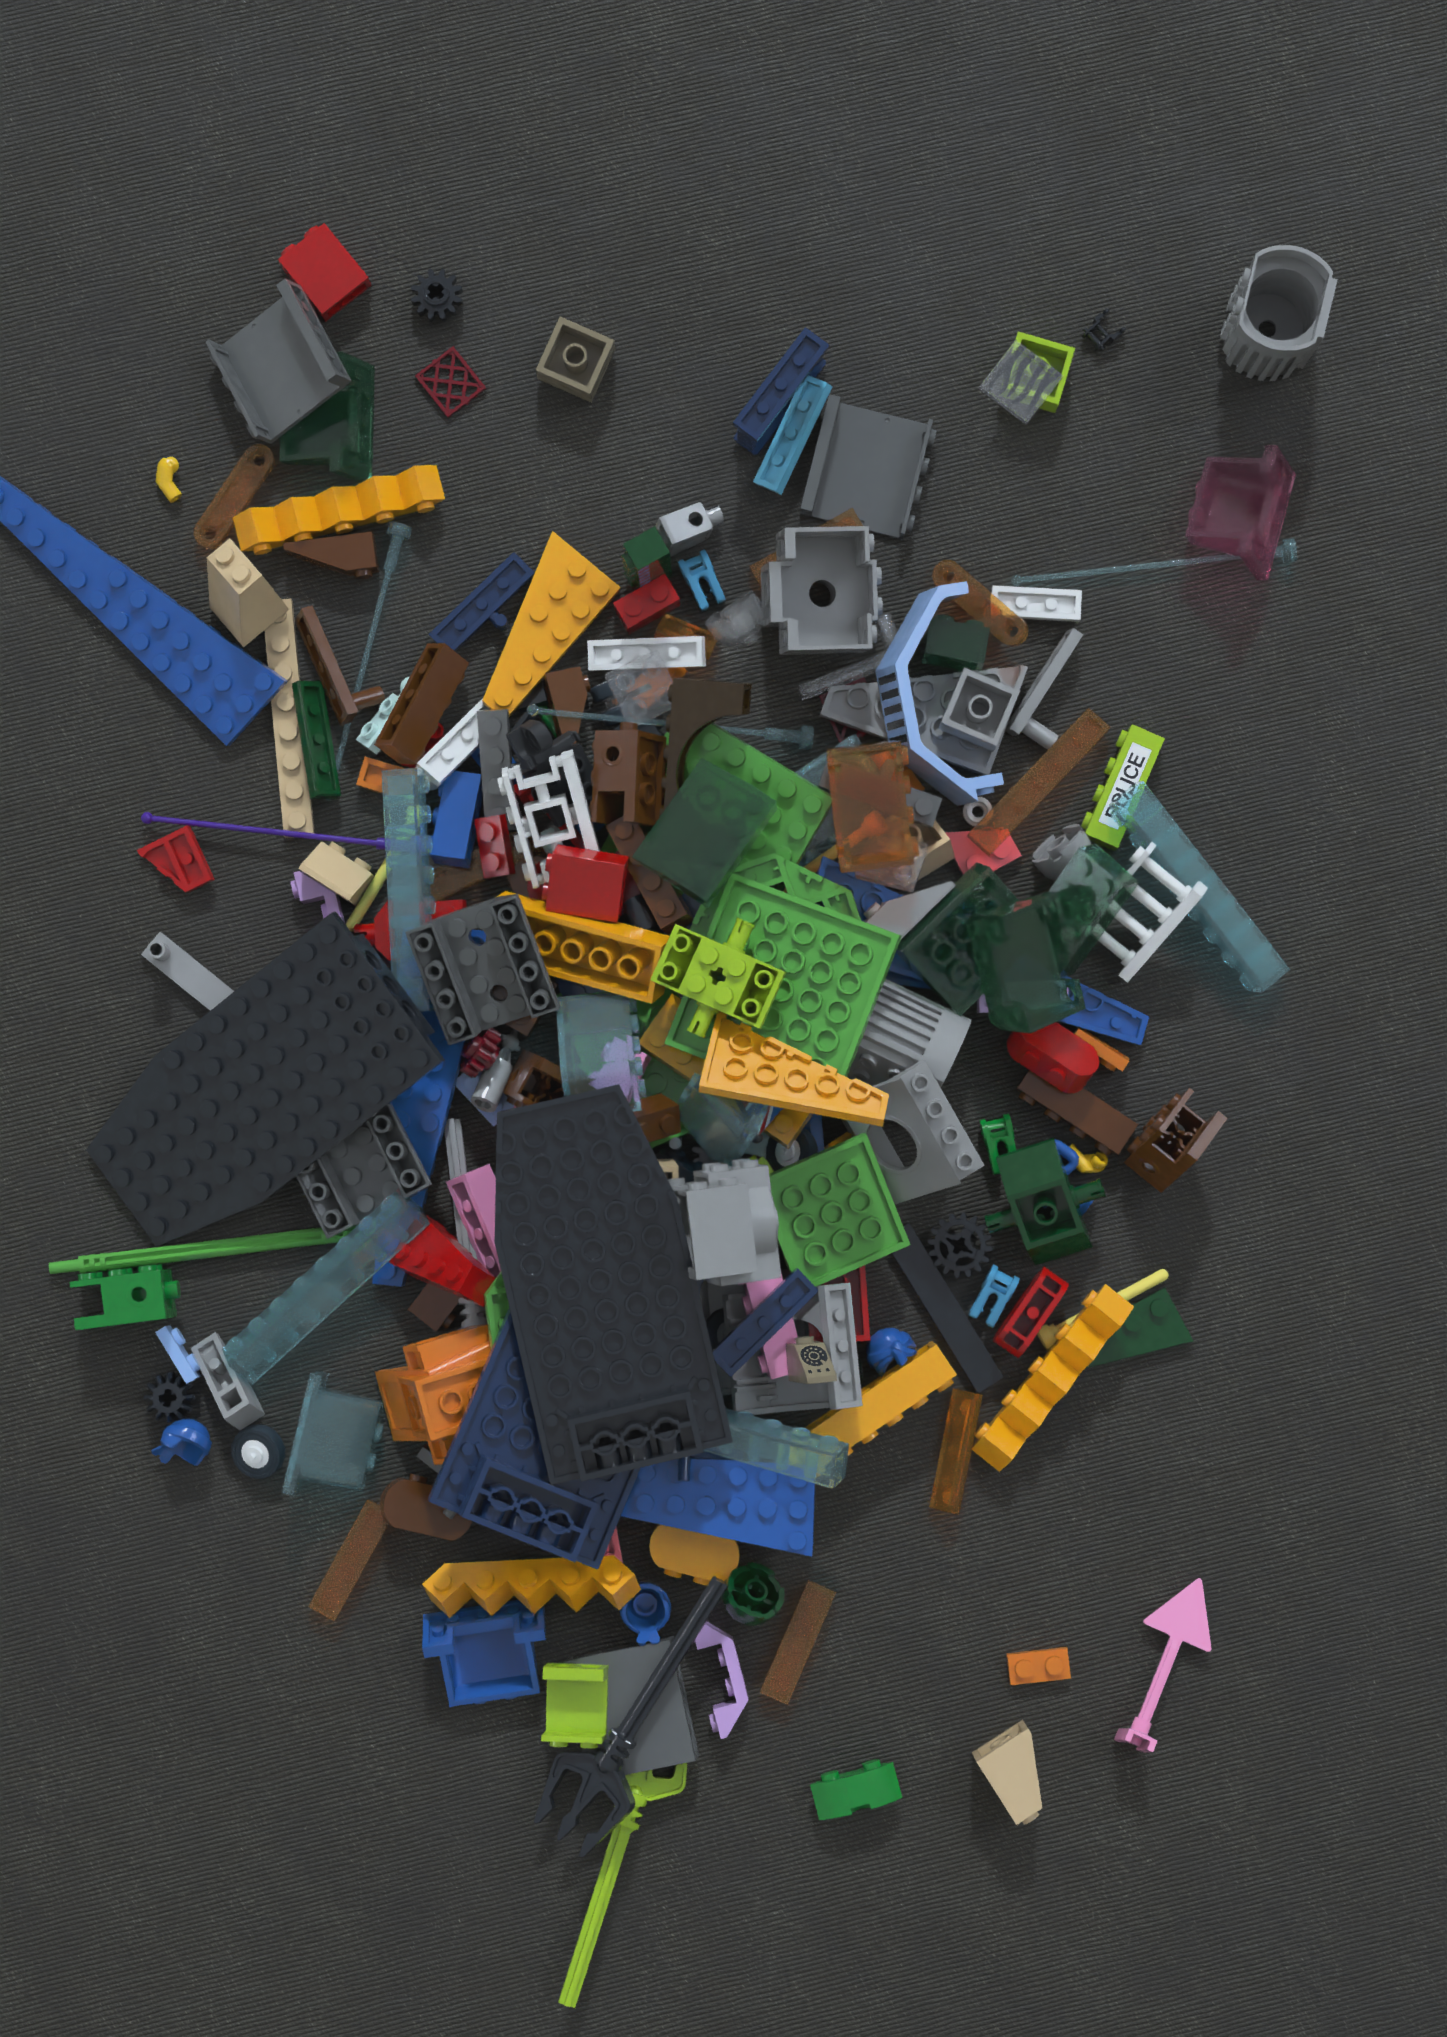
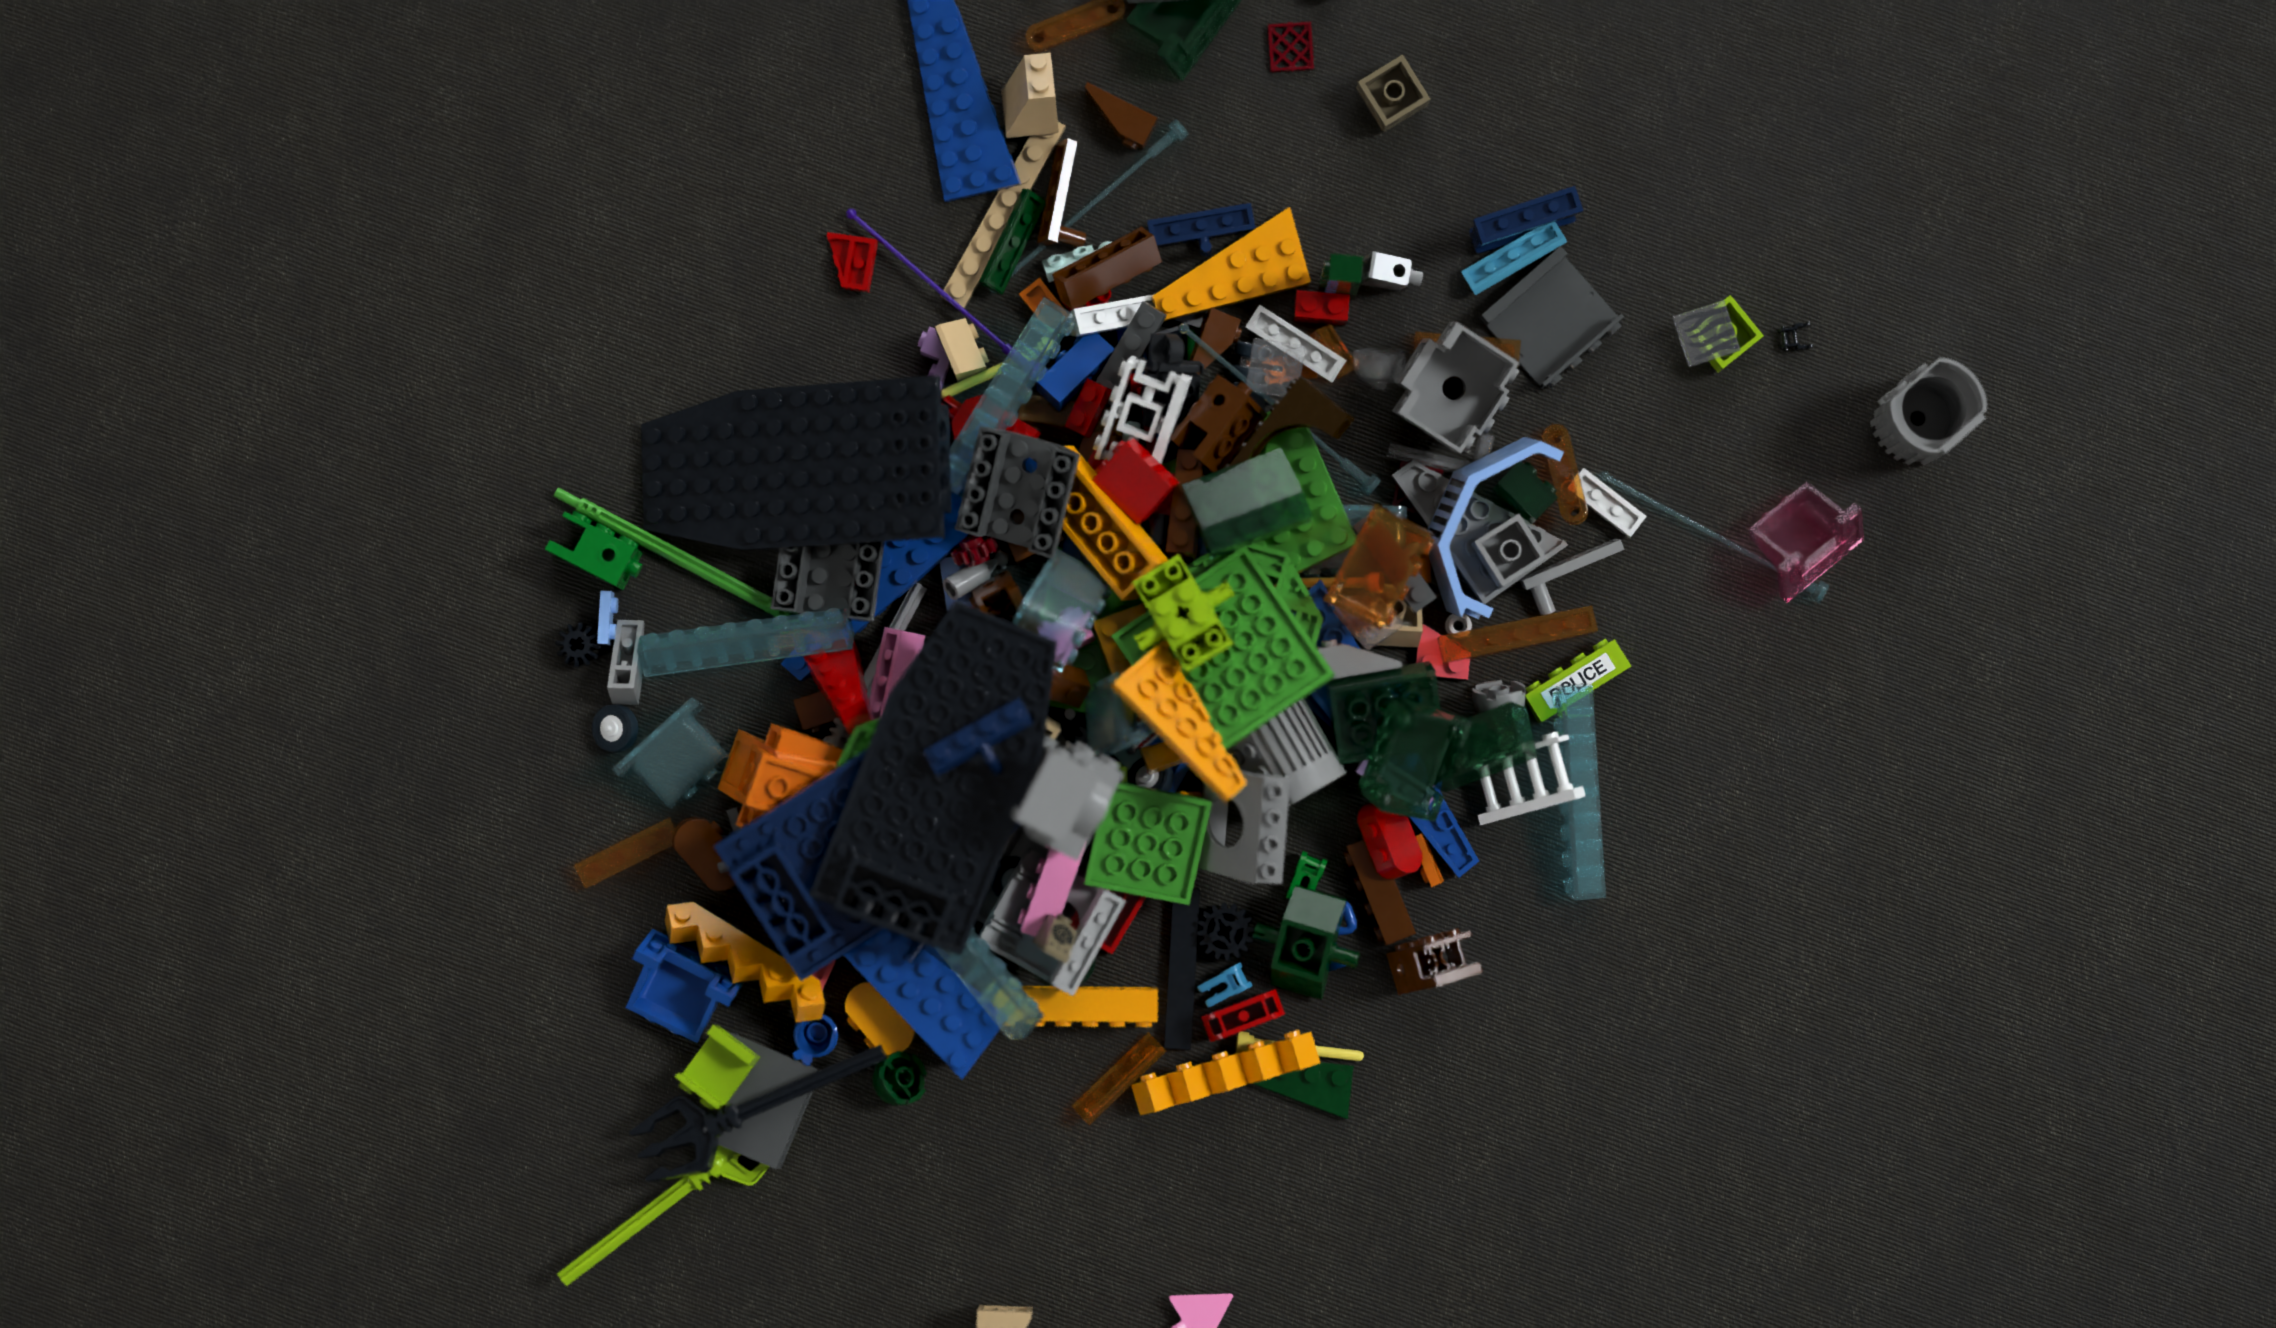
camera: 30 degrees right, 0 degrees up
light grey piece [141,932,234,1011] -> none
blue hat [151,1419,212,1466] -> none
light orange brick [233,465,445,555] -> none
dark azure piece [677,549,726,613] -> none
lavender slope [693,1621,748,1739] -> none
dark blue plate [712,1268,818,1377] -> none
clear orange plate [760,1579,836,1705] -> none
green brick [810,1759,902,1820] -> none
blue hat [866,1328,917,1377] -> none
orange plate [1006,1647,1071,1685] -> none
yellow arm [1069,1143,1108,1173] -> none
none -> dark blue plate [924,698,1033,776]

